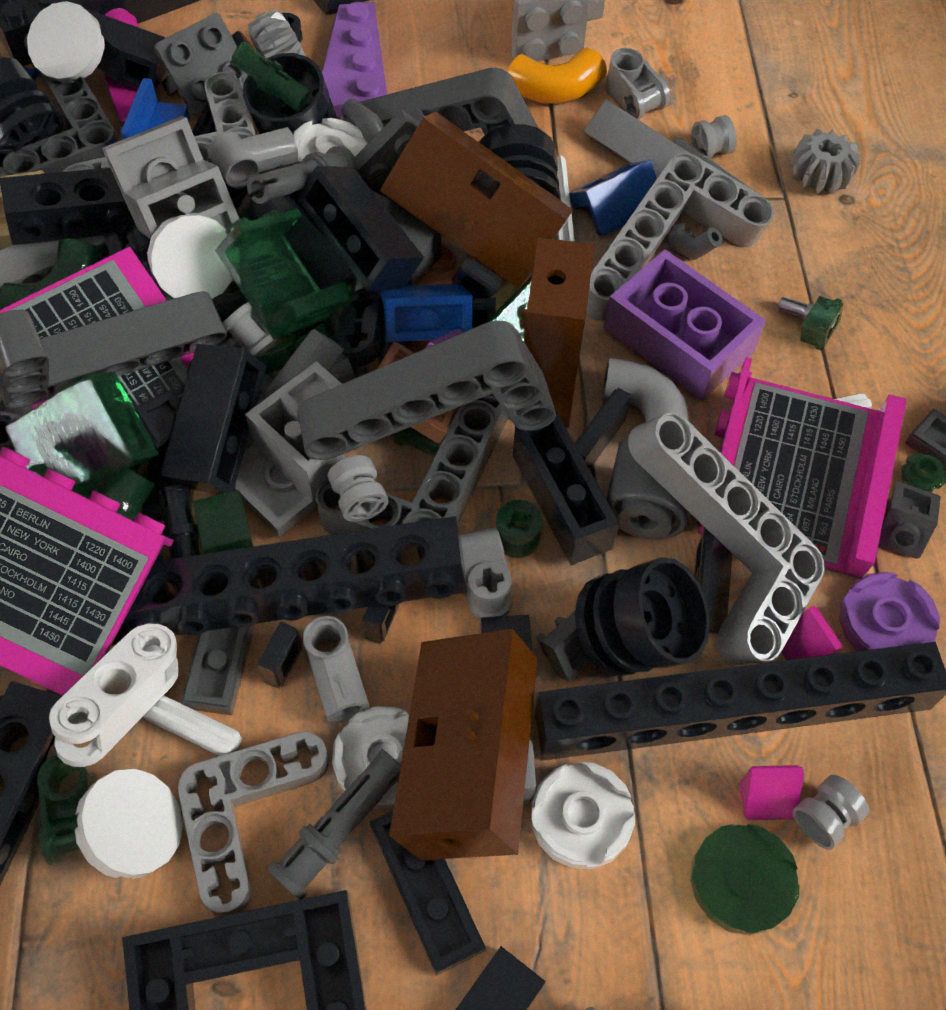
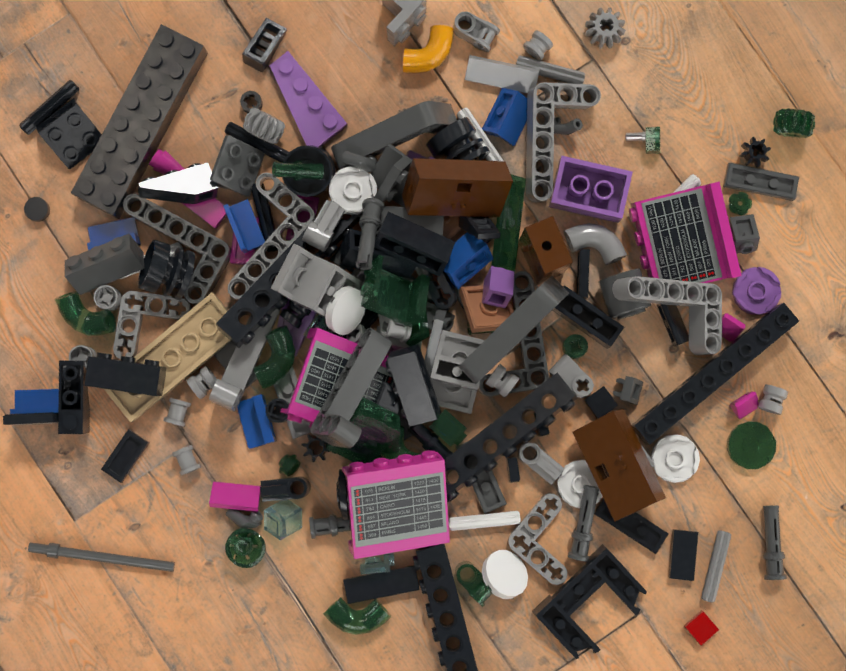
camera: 30 degrees left, 25 degrees up
white tile [27,1,105,83] -> none
white piece [49,623,179,767] -> none
black wheel [575,558,710,676] -> none

